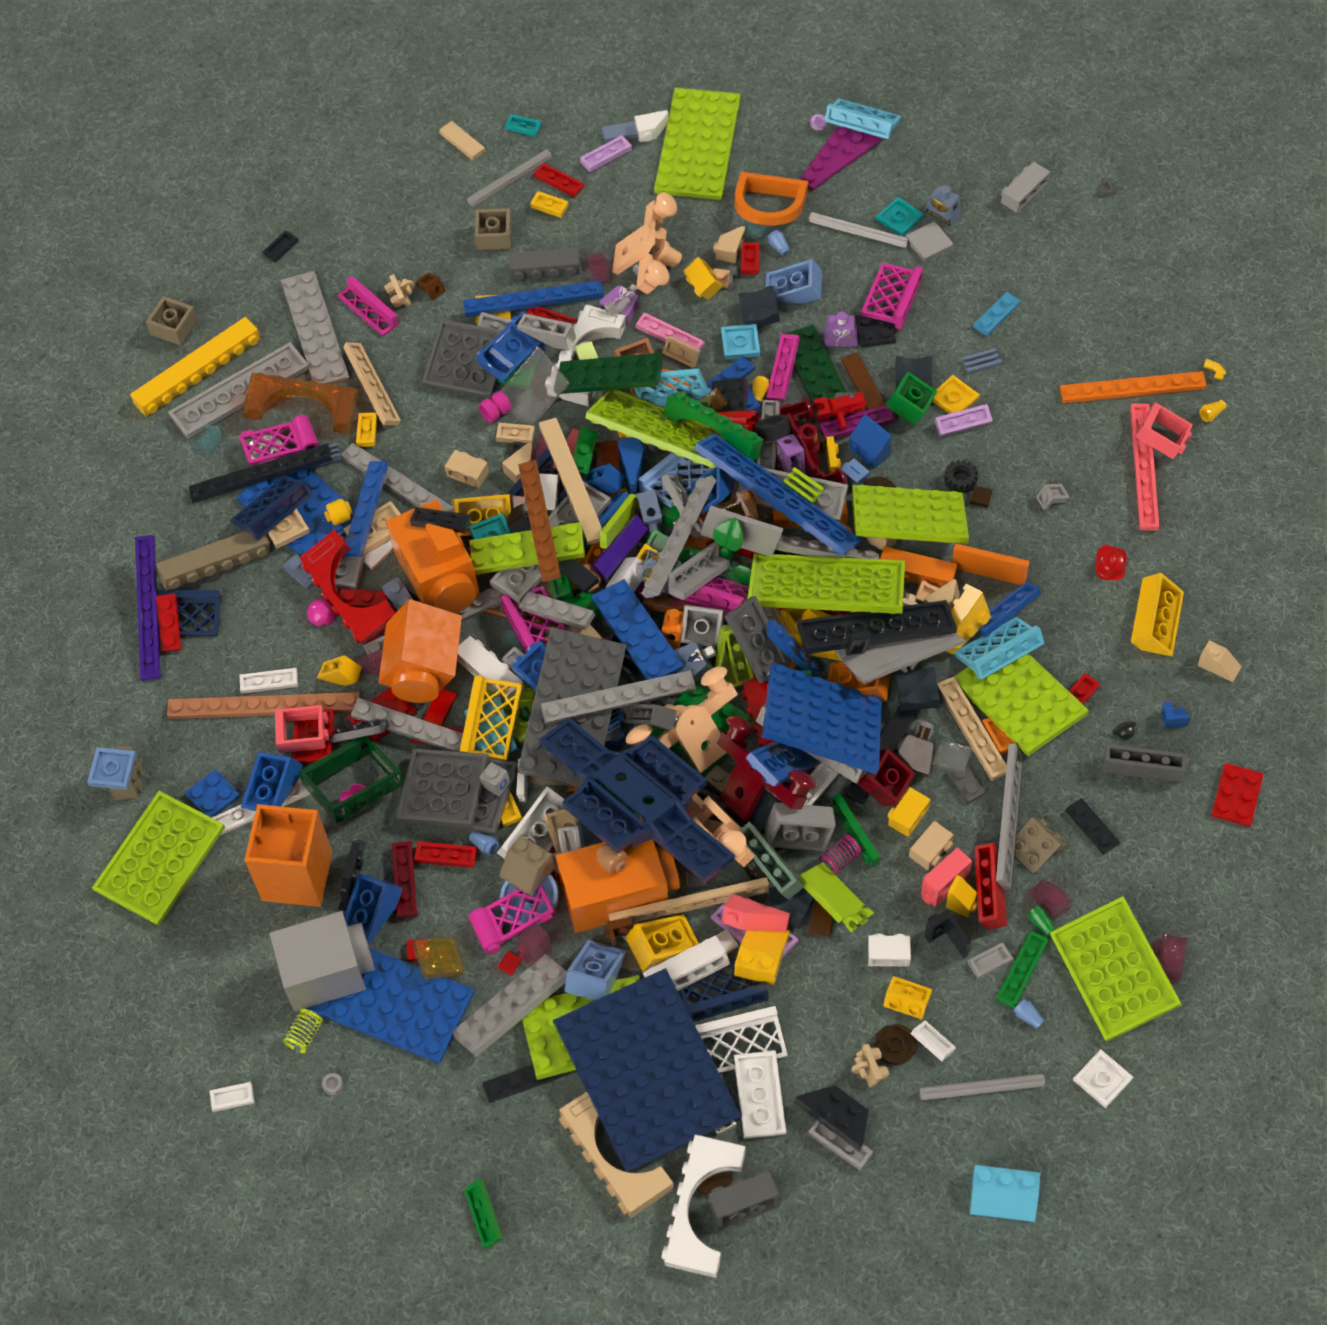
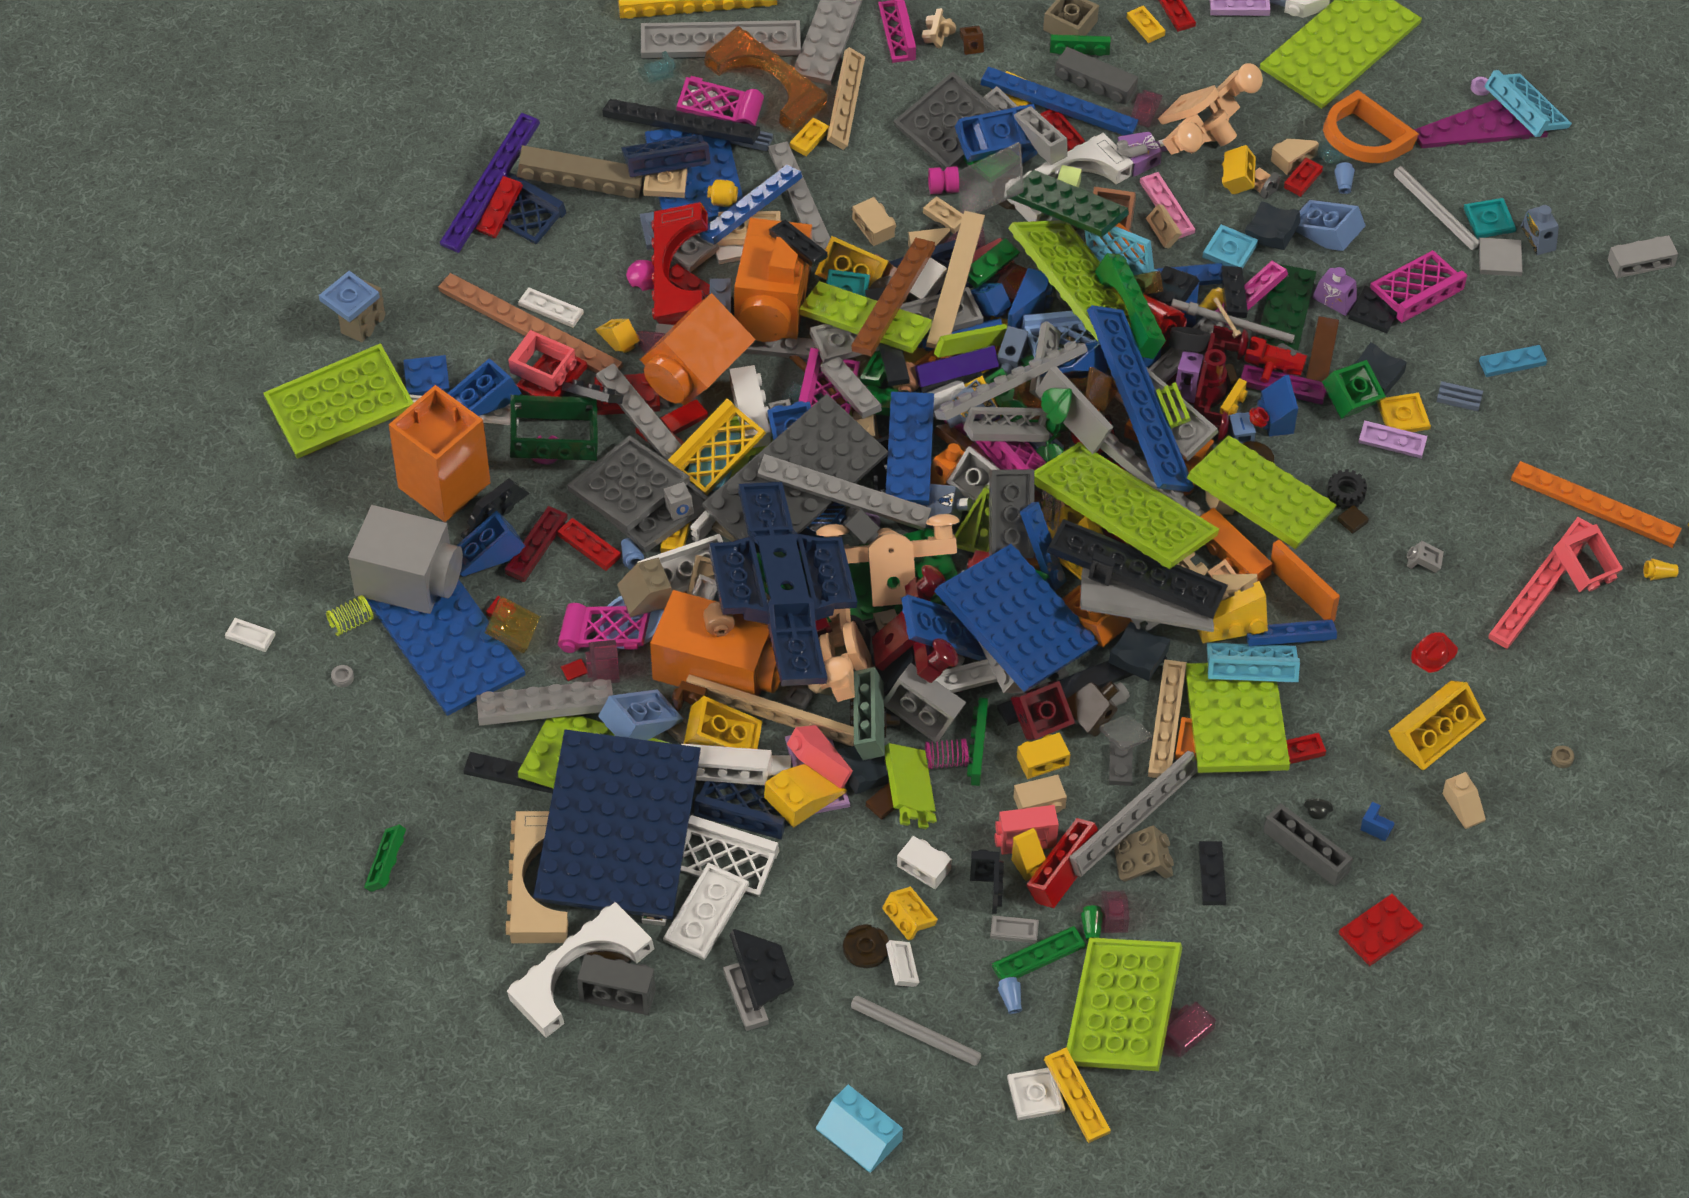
camera: 30 degrees right, 5 degrees down
tan hips [852,1044,889,1088] -> none
none -> yellow plate [1044,1047,1111,1143]
none -> green plate [1050,34,1111,56]
none -> light grey bar [1171,299,1295,343]
none -> tan piece [1213,297,1242,338]
none -> black plate [1220,266,1248,318]
none -> red plate [1249,407,1269,428]
none -> dark tan tile [1551,746,1574,768]

